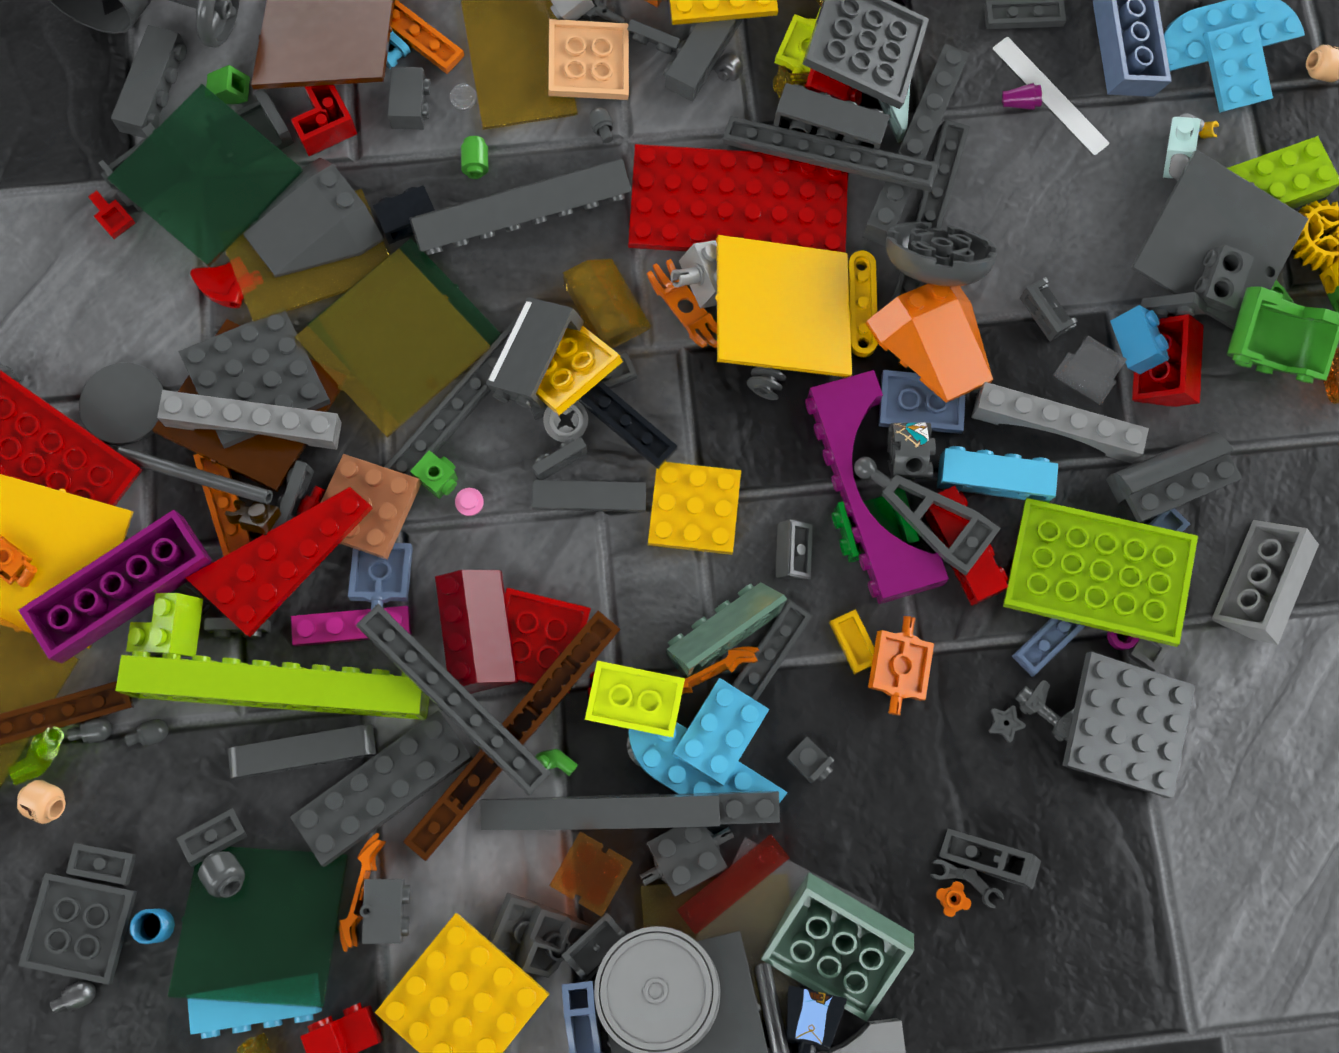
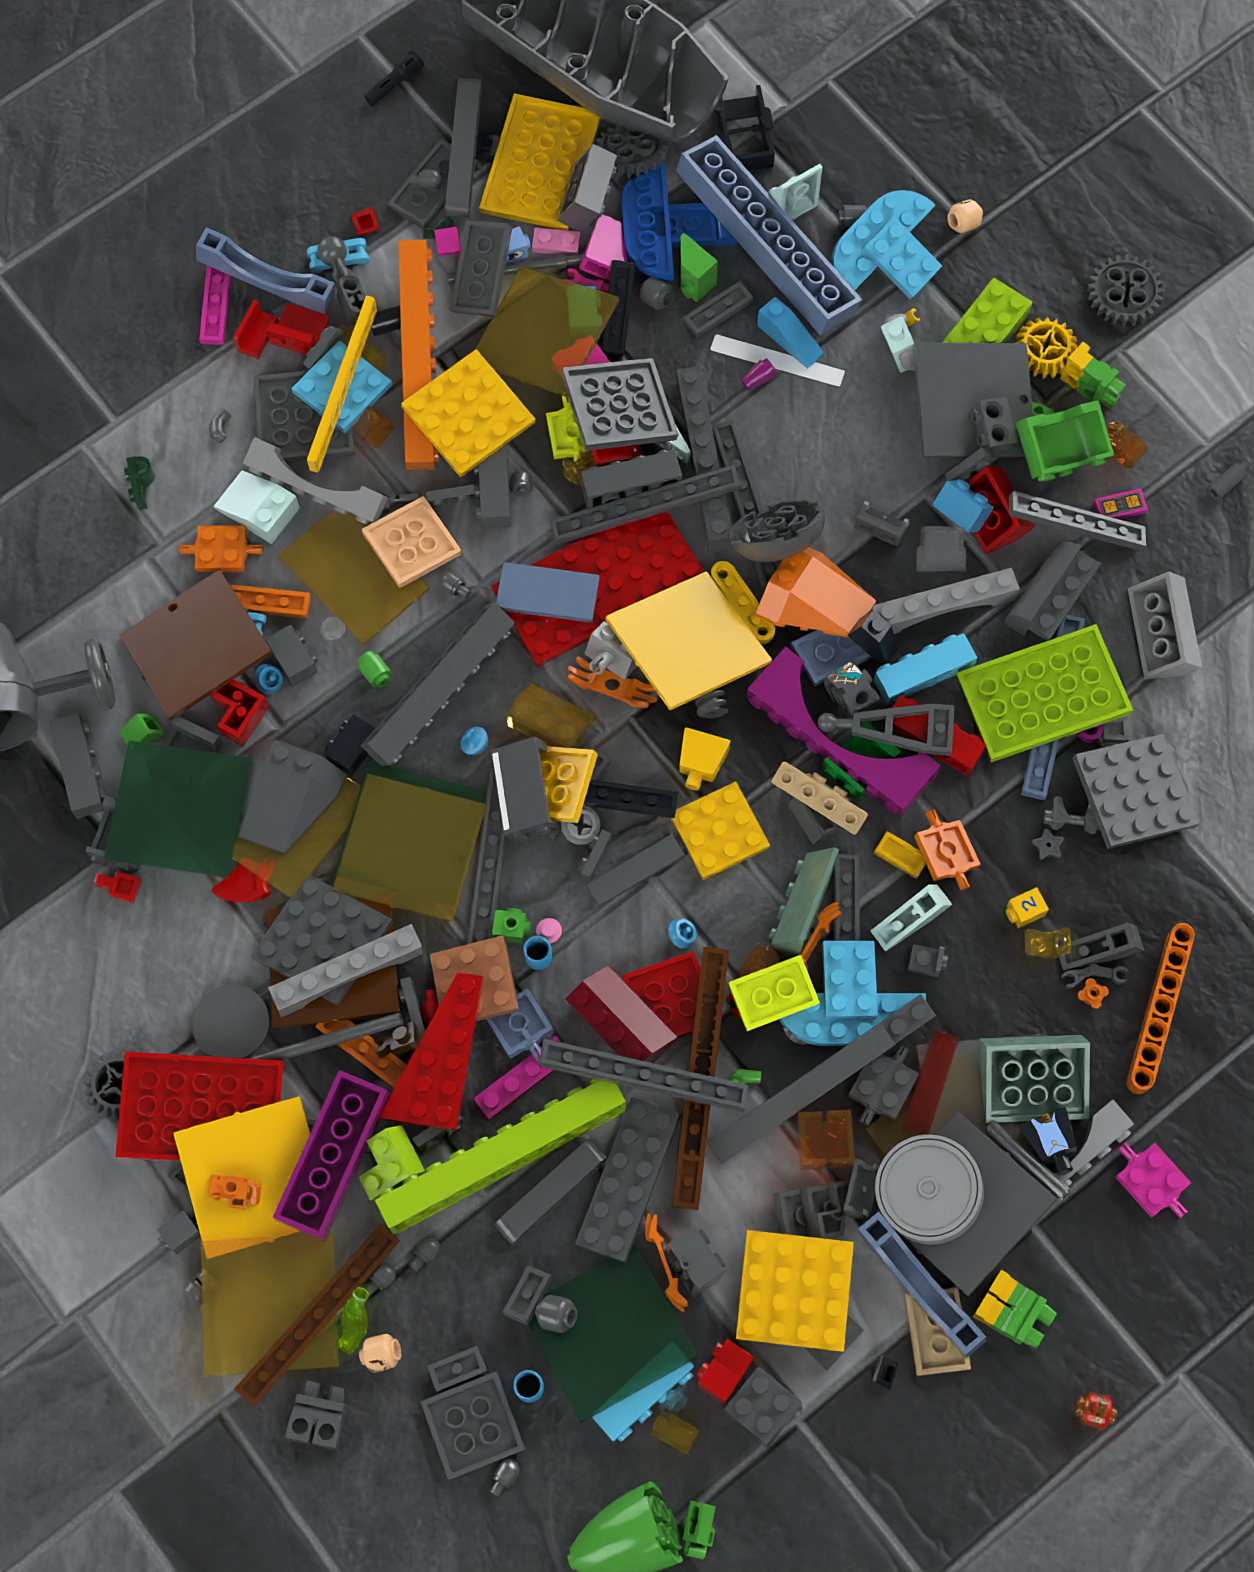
camera: 25 degrees left, 5 degrees down
none -> dark azure hat [254,664,283,694]
none -> dark azure hat [460,727,488,755]
none -> sand blue tile [496,562,600,623]
none -> dark azure piece [523,936,552,970]
none -> clear light blue plate [659,1384,687,1413]
none -> dark azure hat [668,919,697,949]
none -> yellow torso [679,727,731,791]
none -> clear orange brick [739,943,779,976]
none -> dark azure slope [757,297,824,369]
none -> tan bracket [772,762,868,835]
none -> black slope [847,609,898,666]
none -> light aqua slope [871,884,952,951]
none -> yellow brick [1006,887,1049,928]
none -> dark grey plate [1009,491,1146,551]
none -> clear yellow bracket [1024,927,1072,959]
none -> tile [1093,488,1148,519]
none -> orange beam [1127,923,1195,1095]

